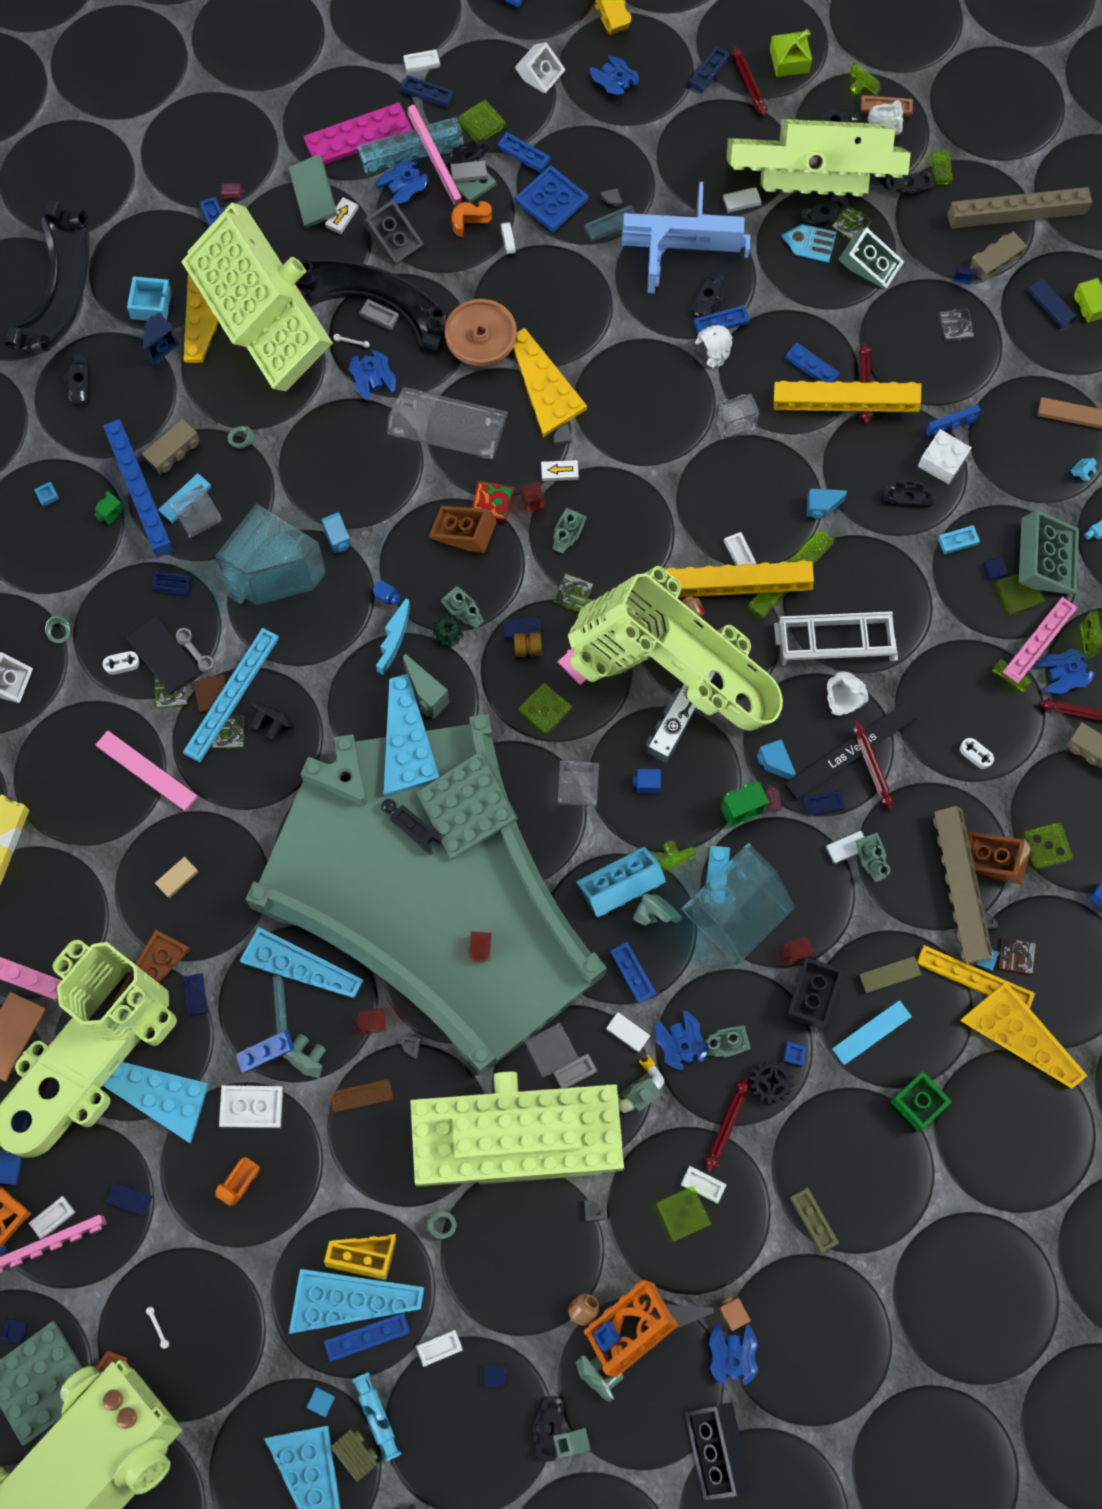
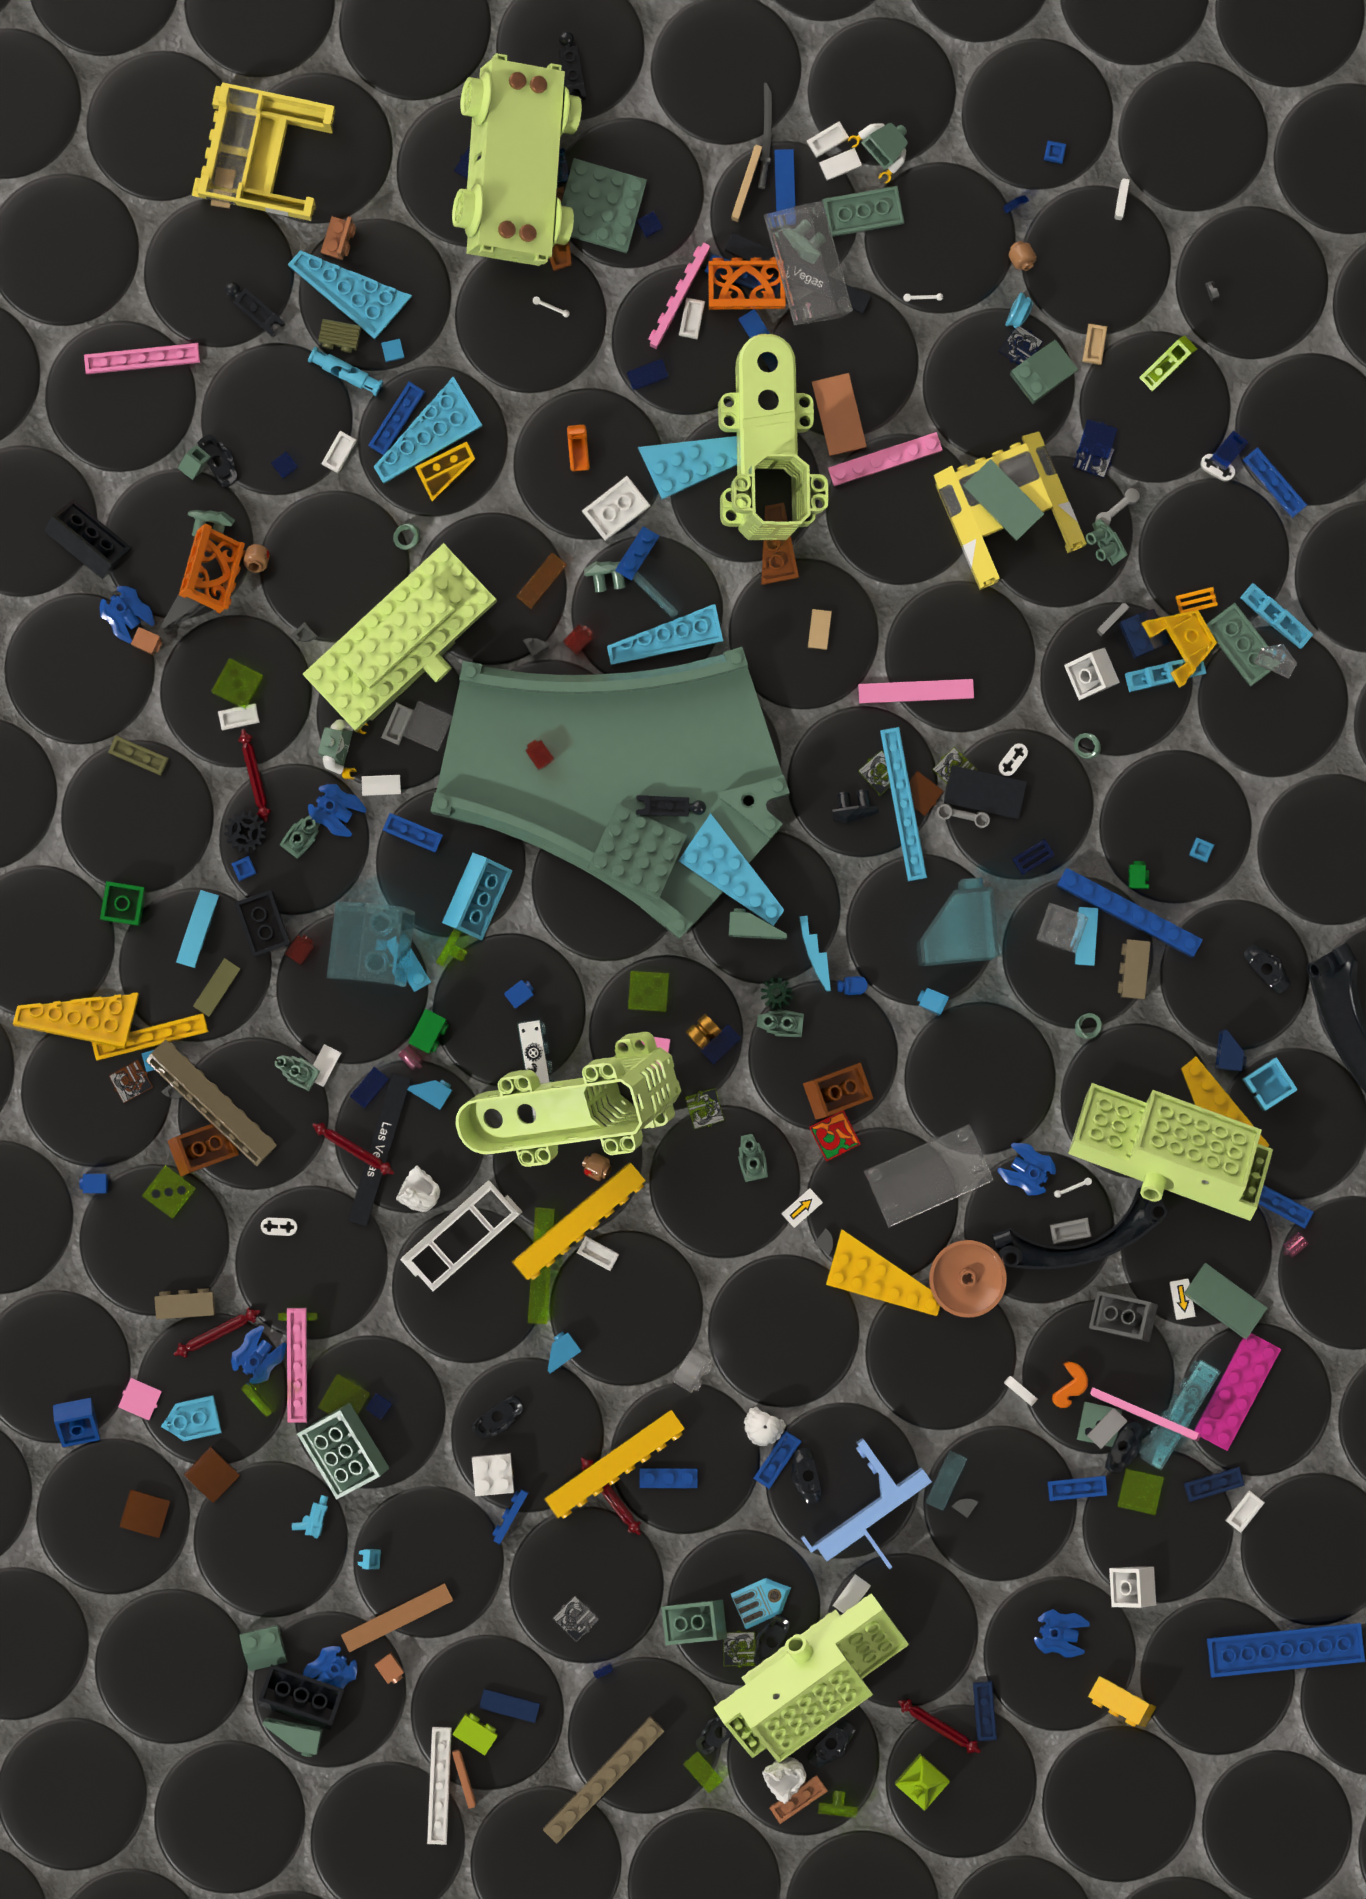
camera: 140 degrees right, 15 degrees up
clear blue tile [183,973,209,1017] -> none
blue piece [376,160,428,204] -> none
blue plate [515,165,589,232] -> none
clear red brick [521,482,545,512] -> none
clear brick [558,761,599,807] -> none
blue tile [593,1321,621,1353] -> none
sand green hair [633,894,682,926] -> none
medium azure plate [938,525,980,554] -> none
dark tan brick [970,231,1027,282] -> none

